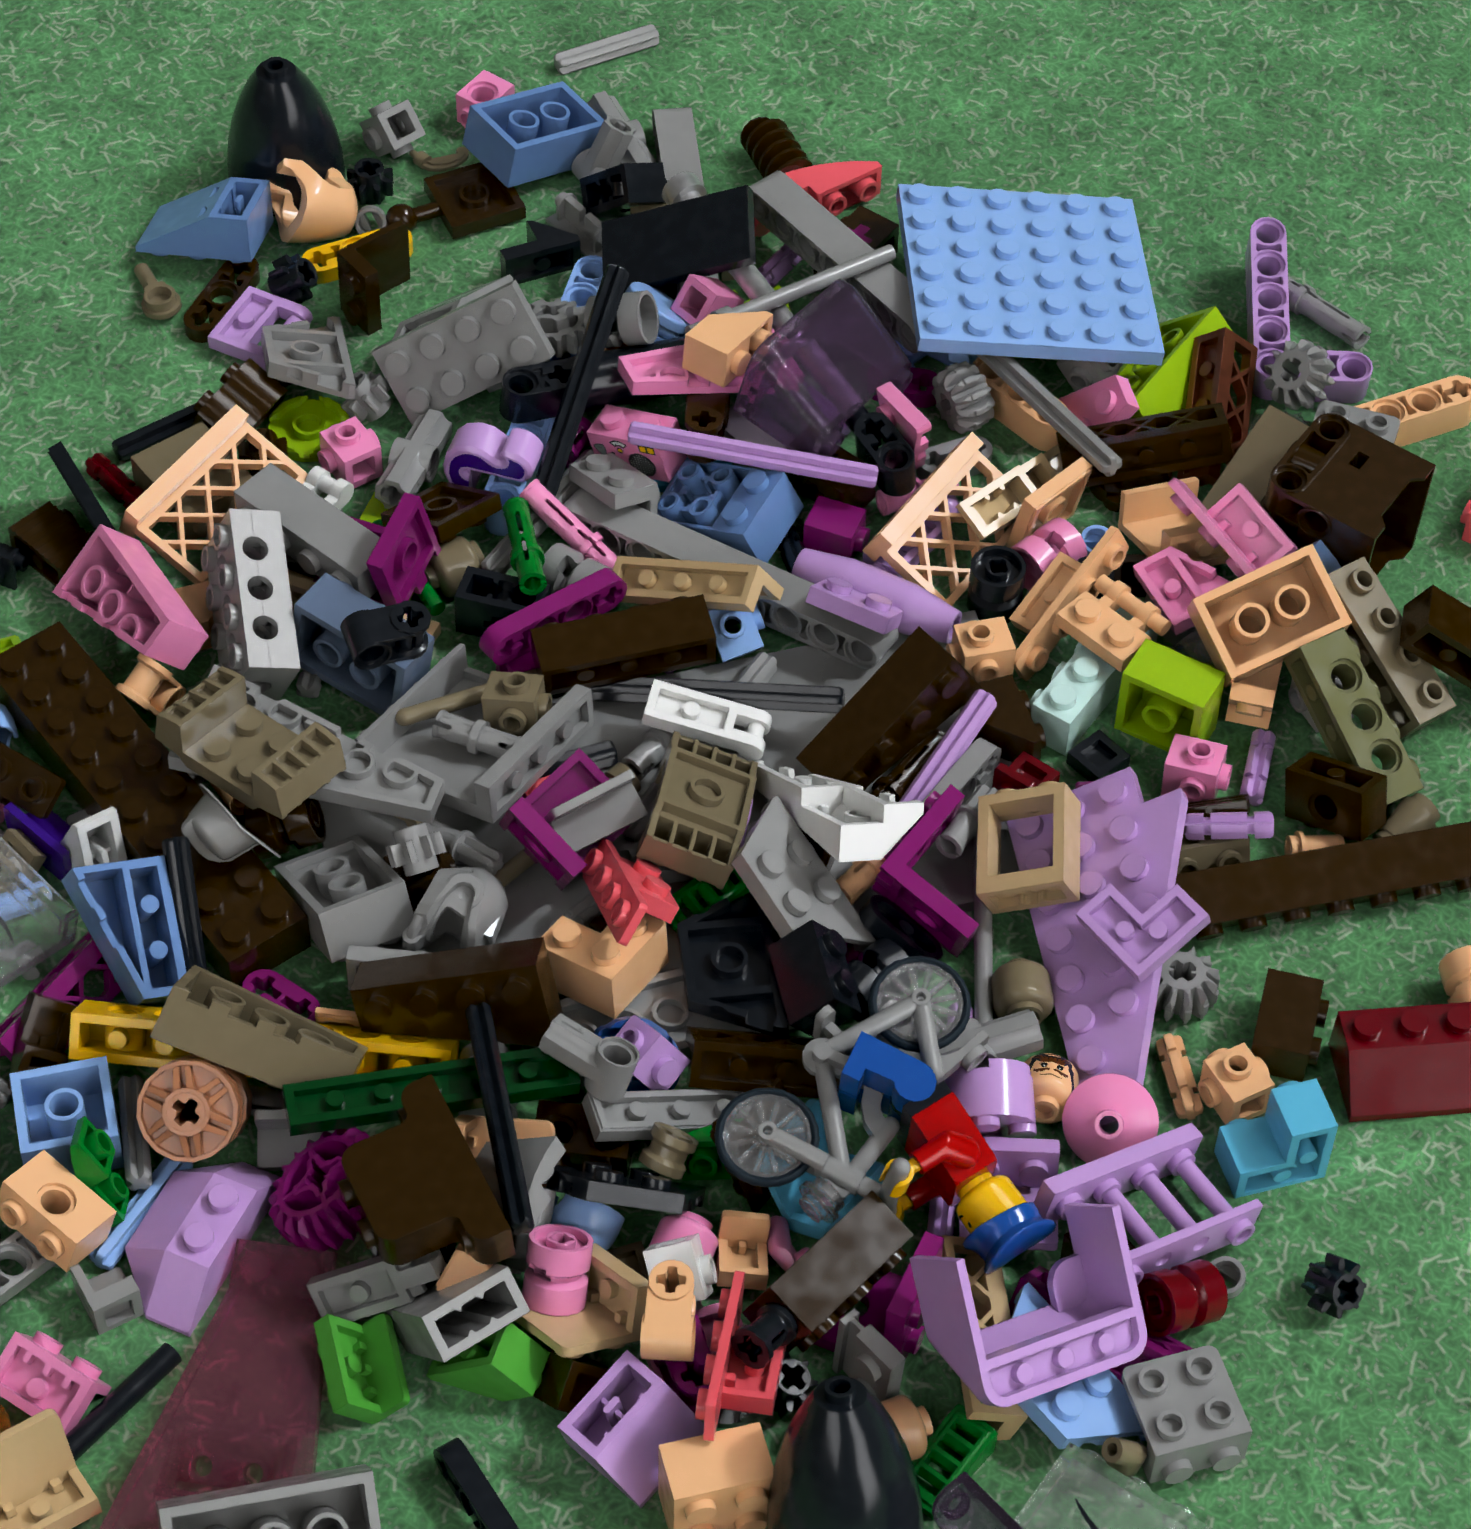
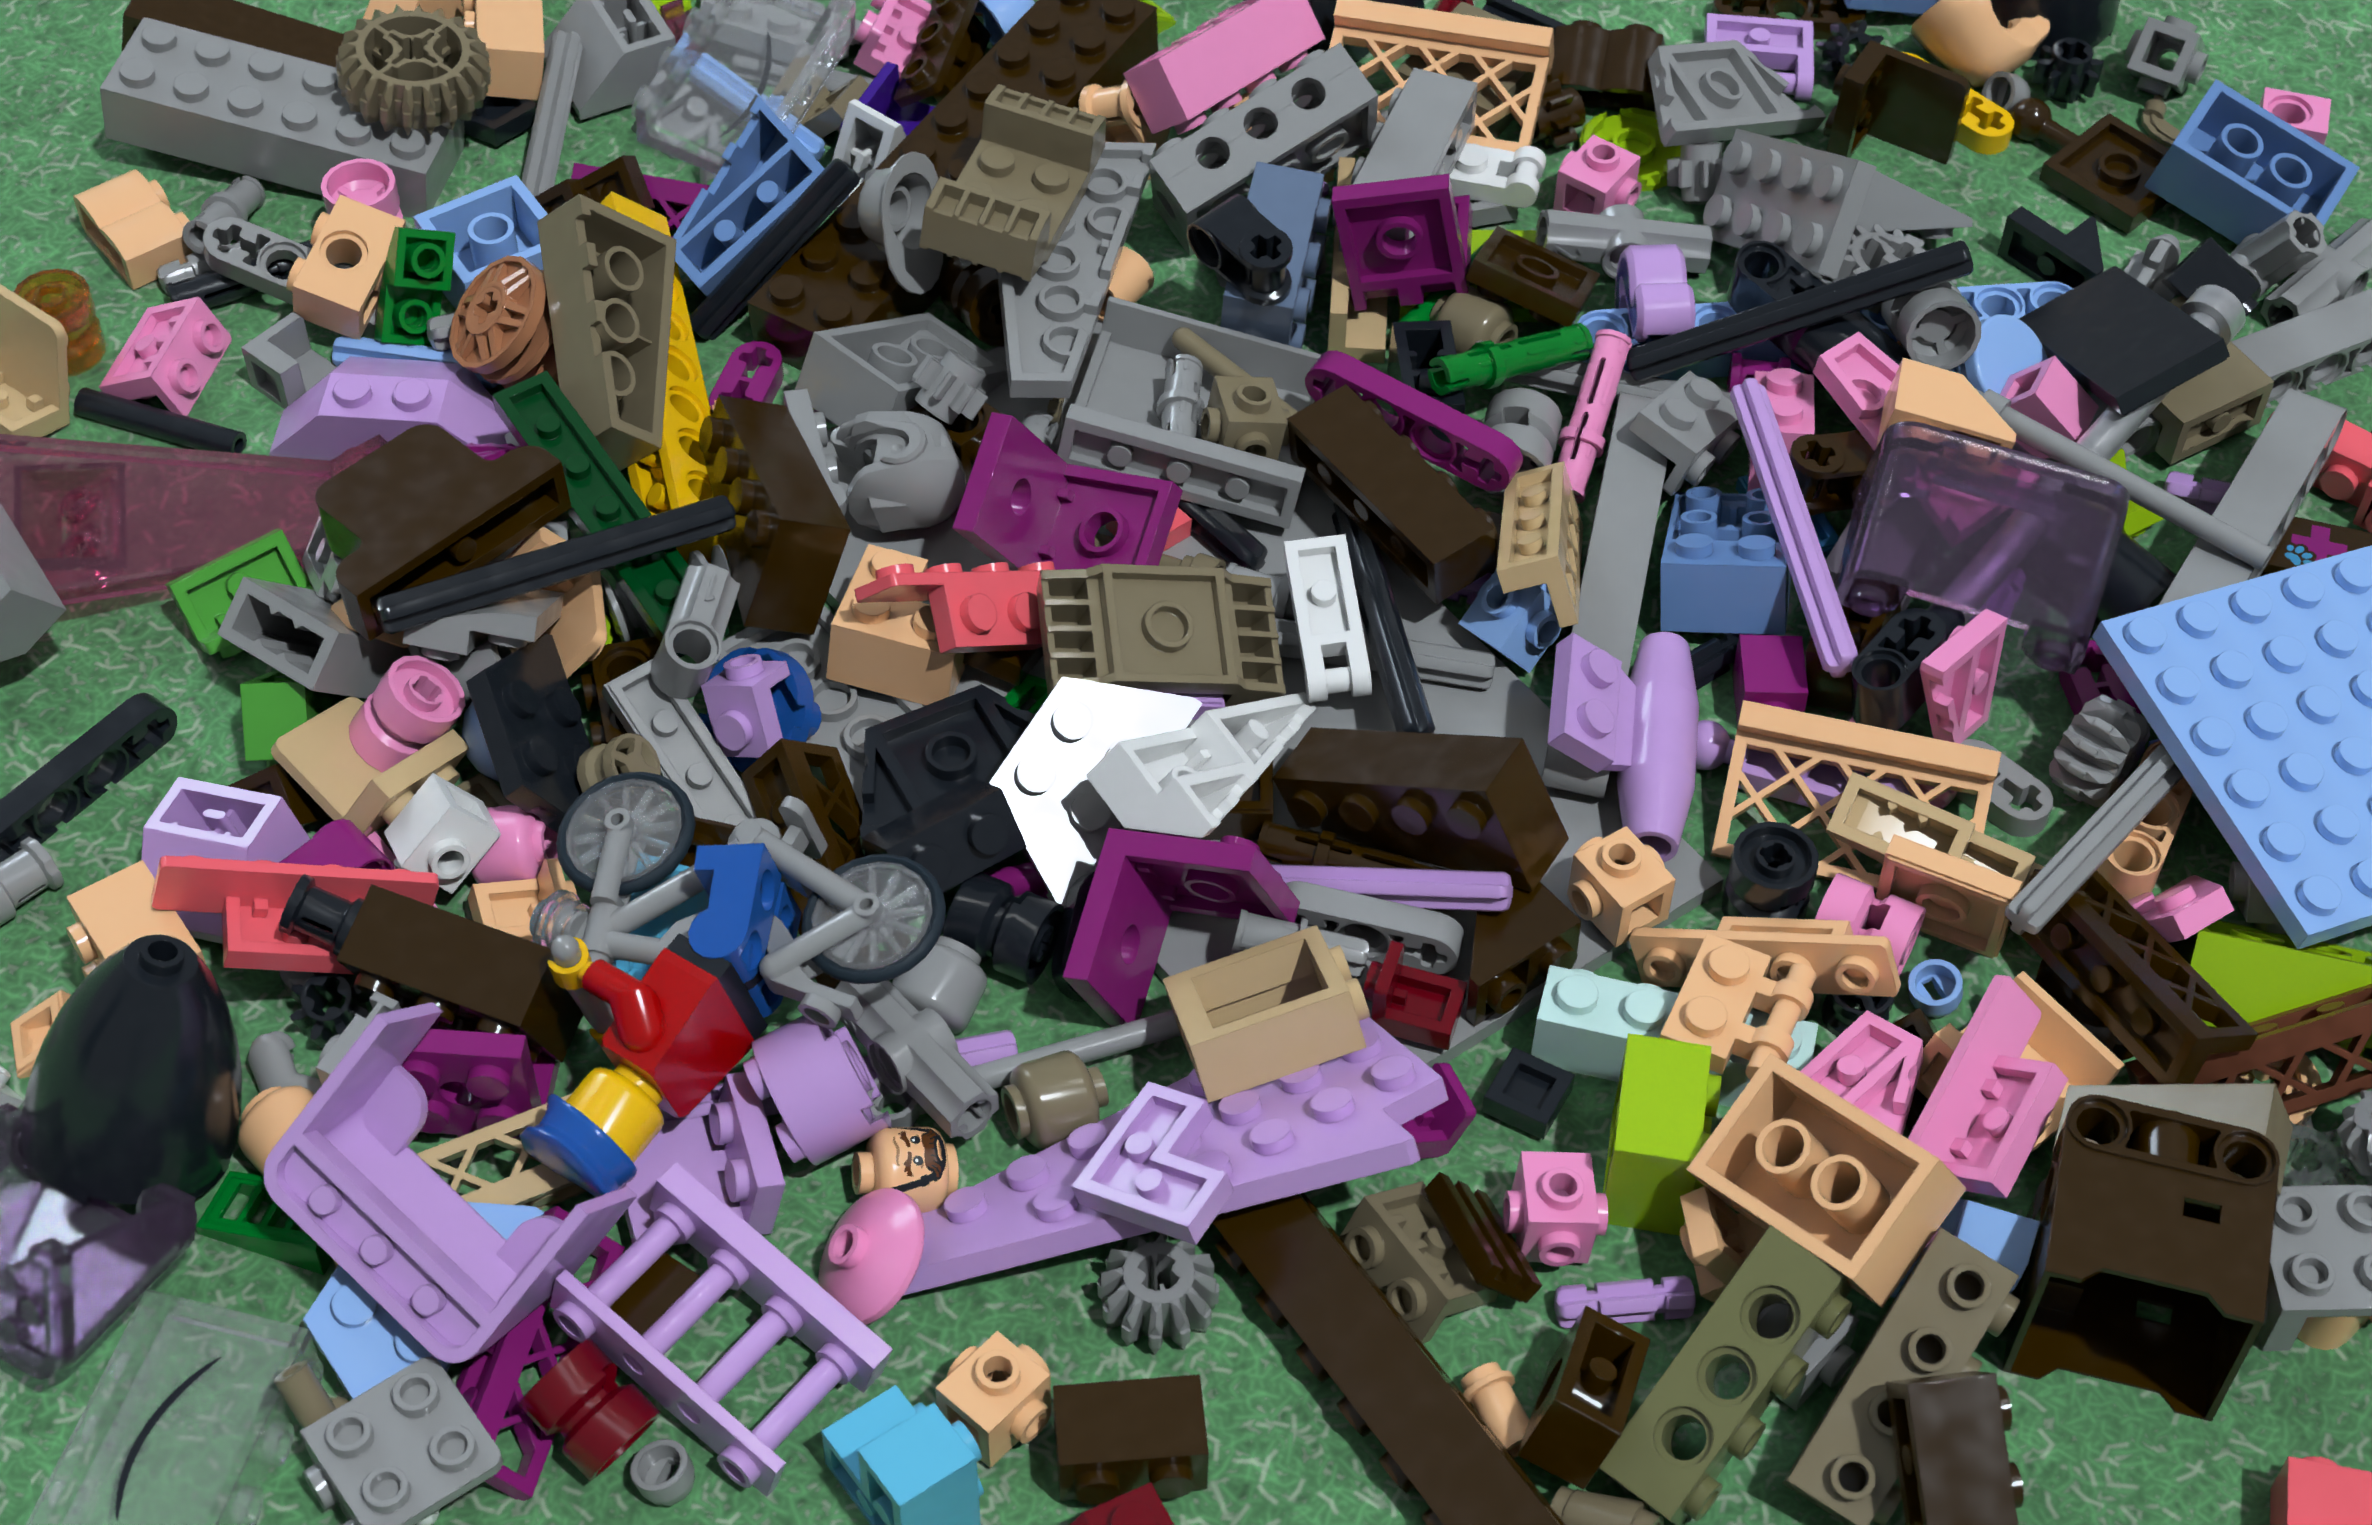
camera: 70 degrees right, 0 degrees up
light grey panel [544,769,648,853] -> none
light nougat piece [640,1260,696,1362] -> none
light nougat axle [1155,1033,1204,1120] -> none
lavender axle [1184,811,1274,840] -> none

